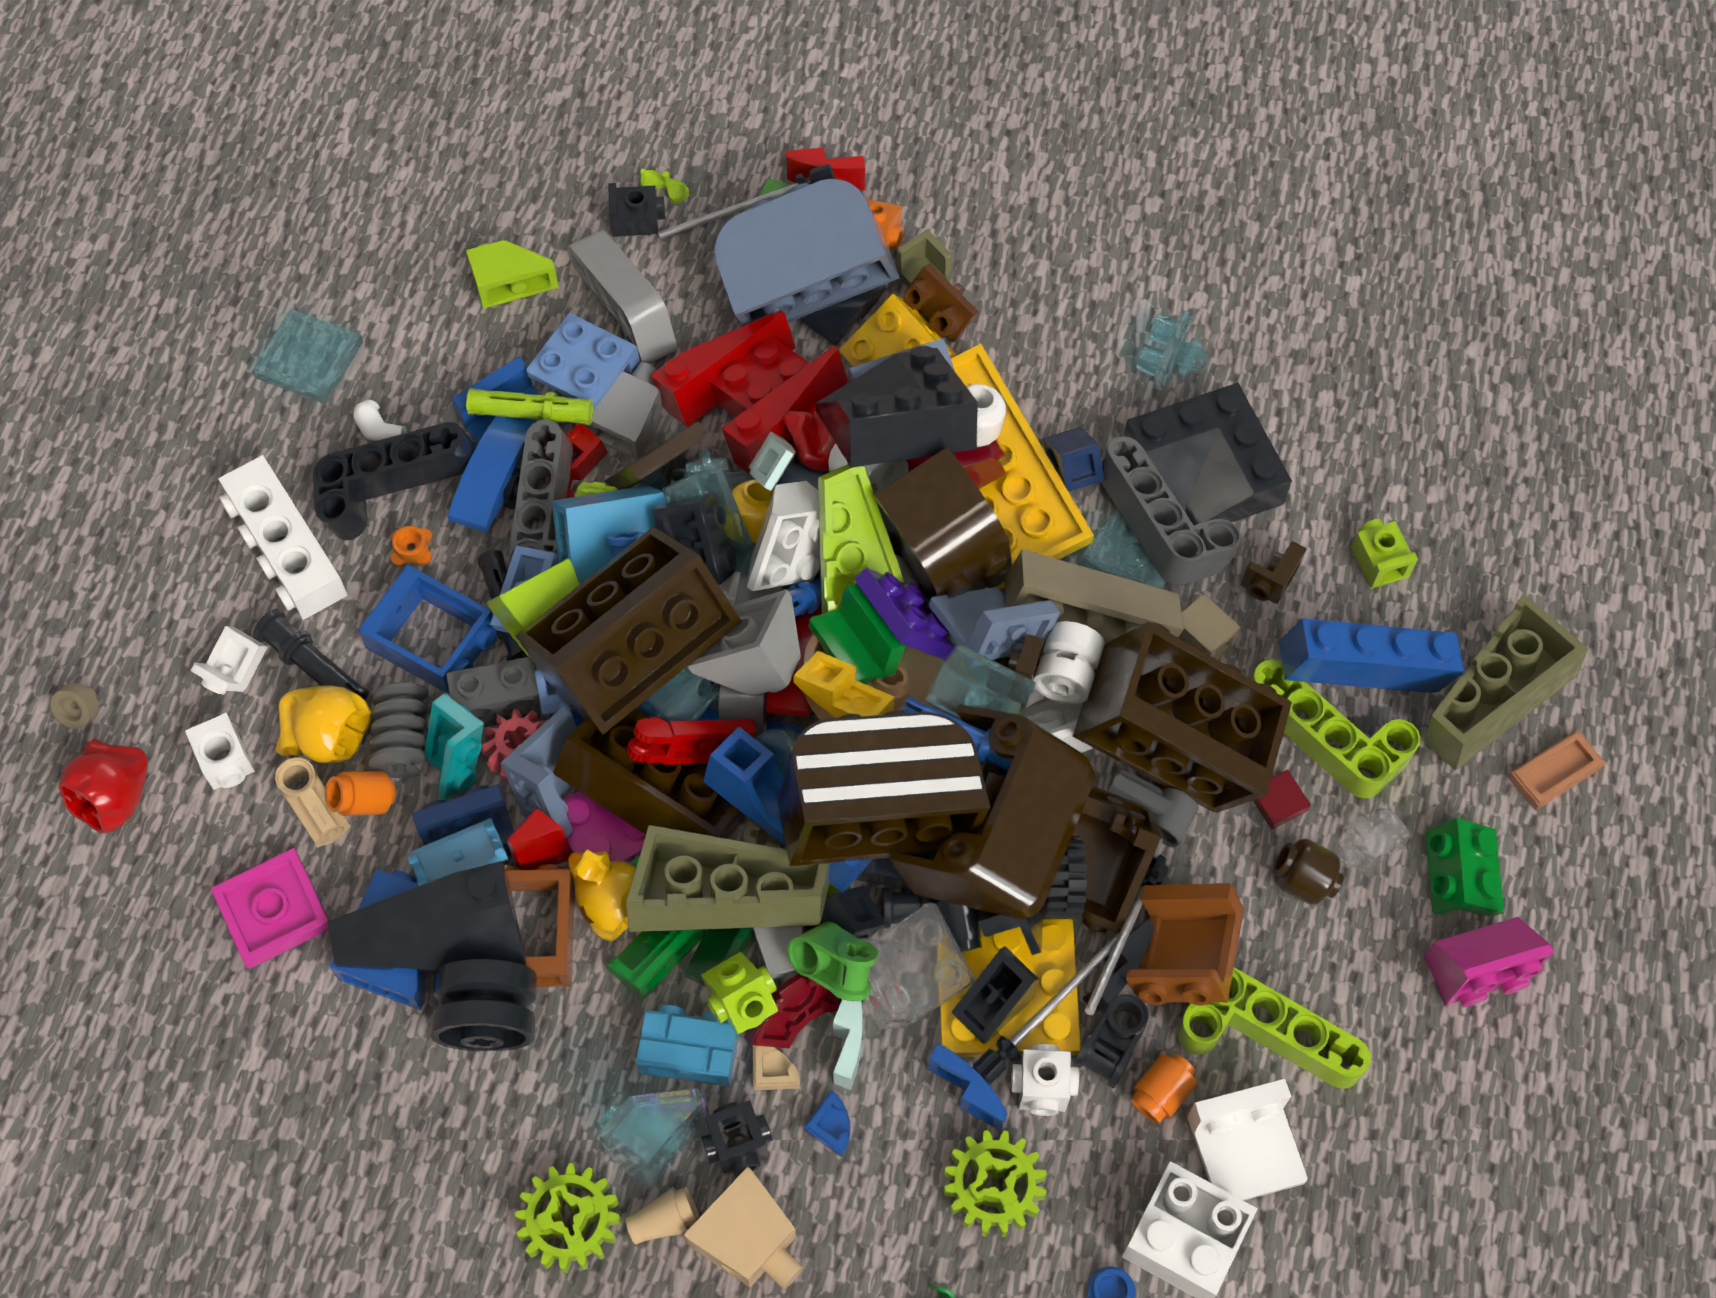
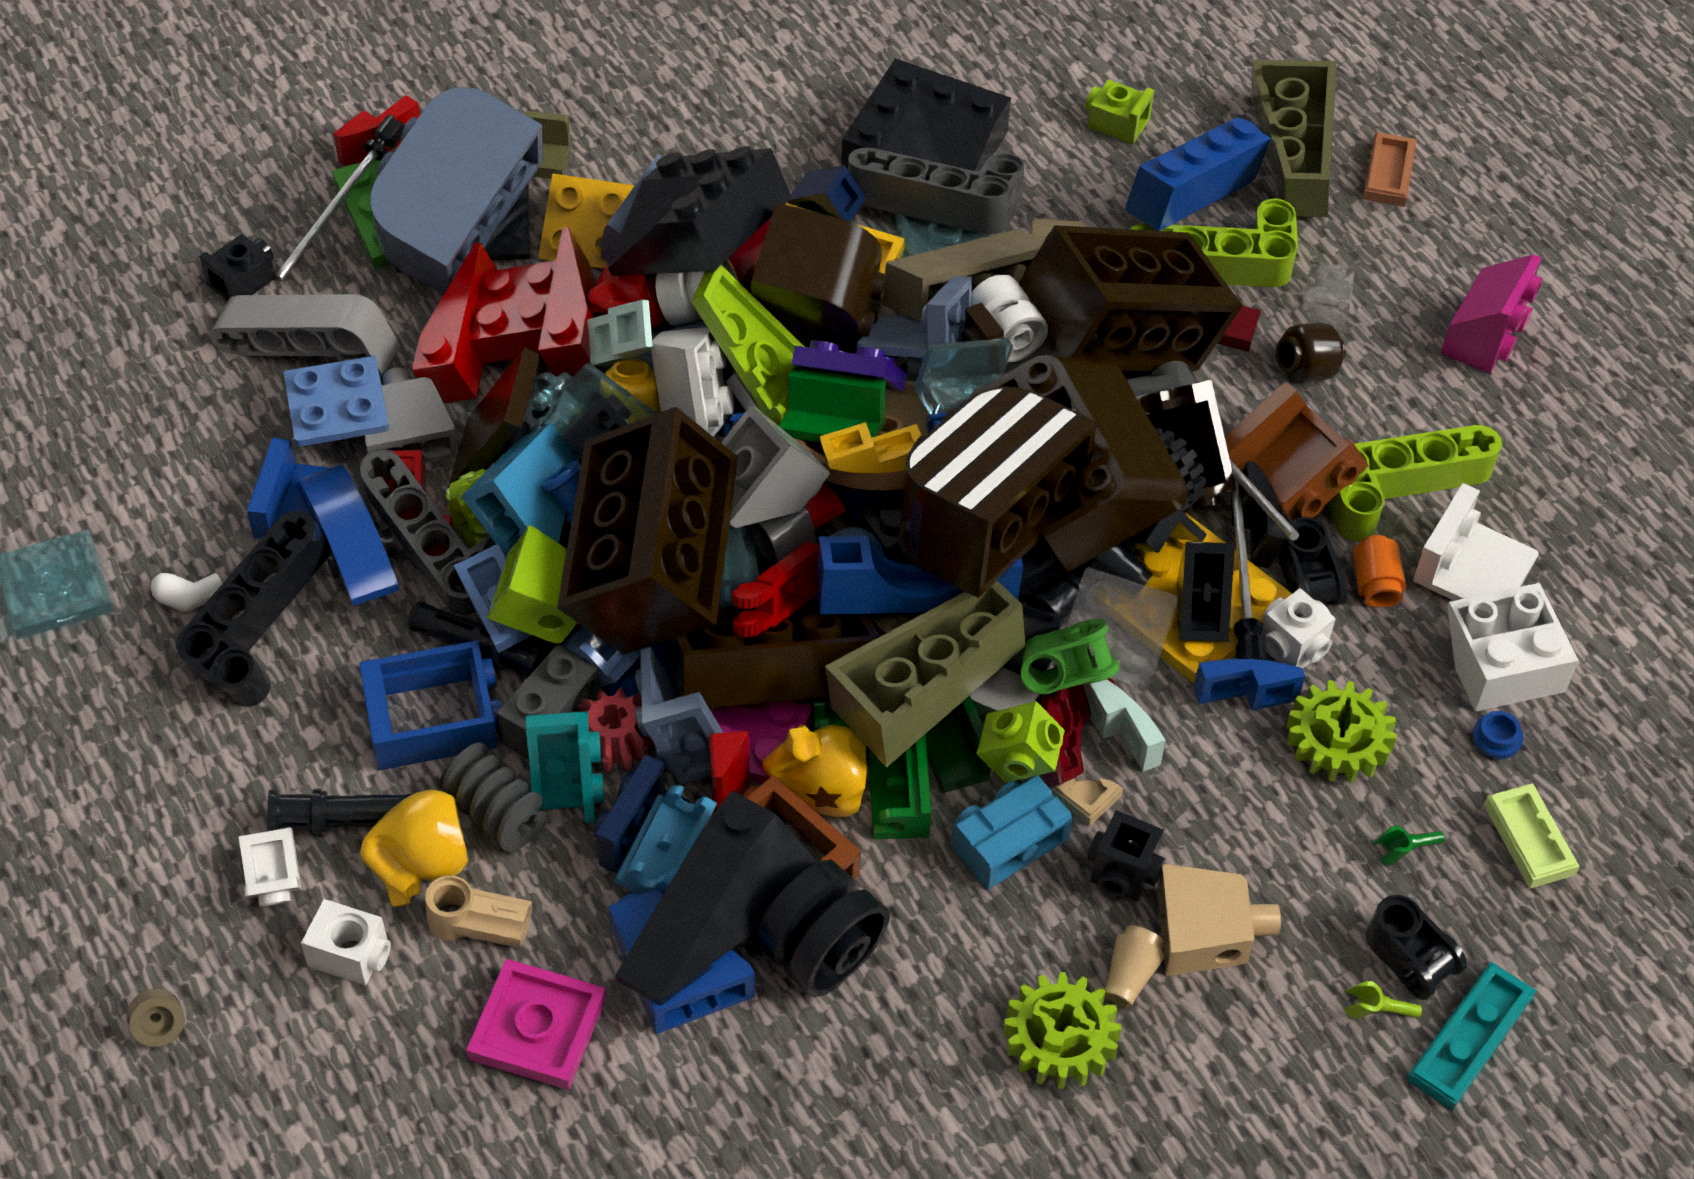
camera: 45 degrees left, 10 degrees down
red piece [58,738,148,833] -> none
white brick [218,455,348,620] -> none
orange brick [325,771,396,816] -> none
orange plate [390,526,433,567] -> none
lime slope [466,240,559,309] -> none
lime pin [466,388,594,425] -> none
clear light blue slope [598,1088,710,1191] -> none
lime piece [640,169,689,204] -> none
blue tile [804,1090,850,1158] -> none
reddish brown hips [903,263,979,343] -> none
clear light blue hips [1136,310,1208,390] -> none
dark brown bracket [1240,541,1307,604] -> none
green bracket [1425,818,1504,917] -> none

